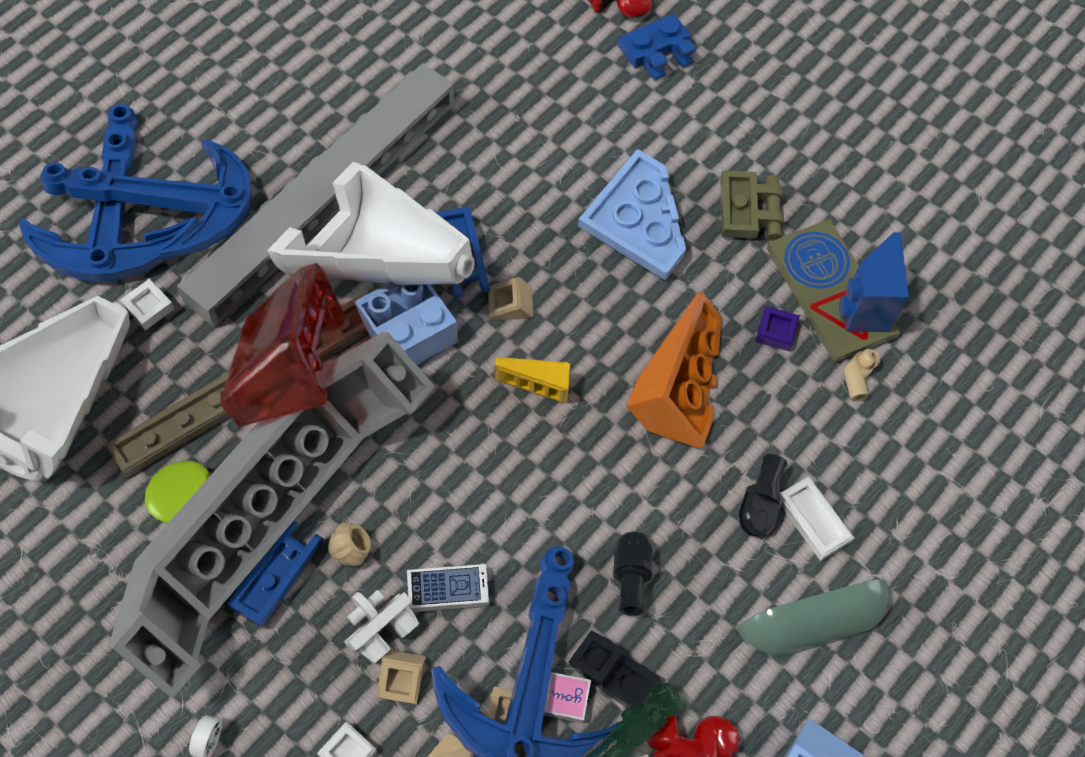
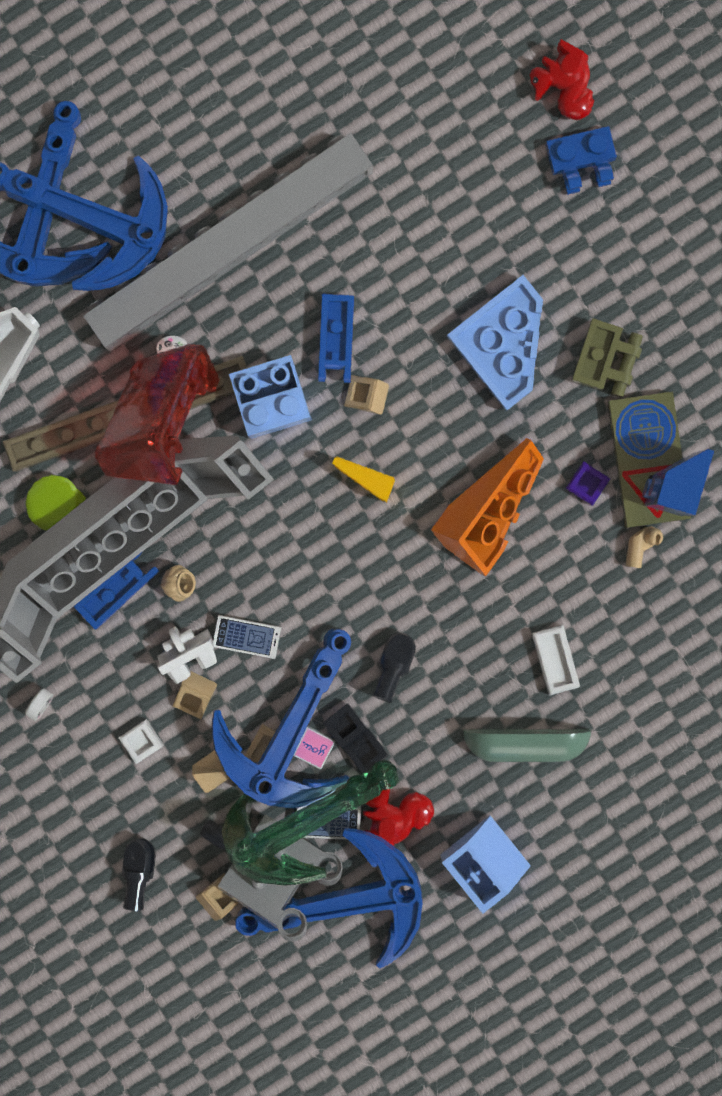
camera: 20 degrees right, 25 degrees up
white plate [120,279,174,331] -> none
white cone [267,162,475,285] -> none
black arm [738,454,787,537] -> none

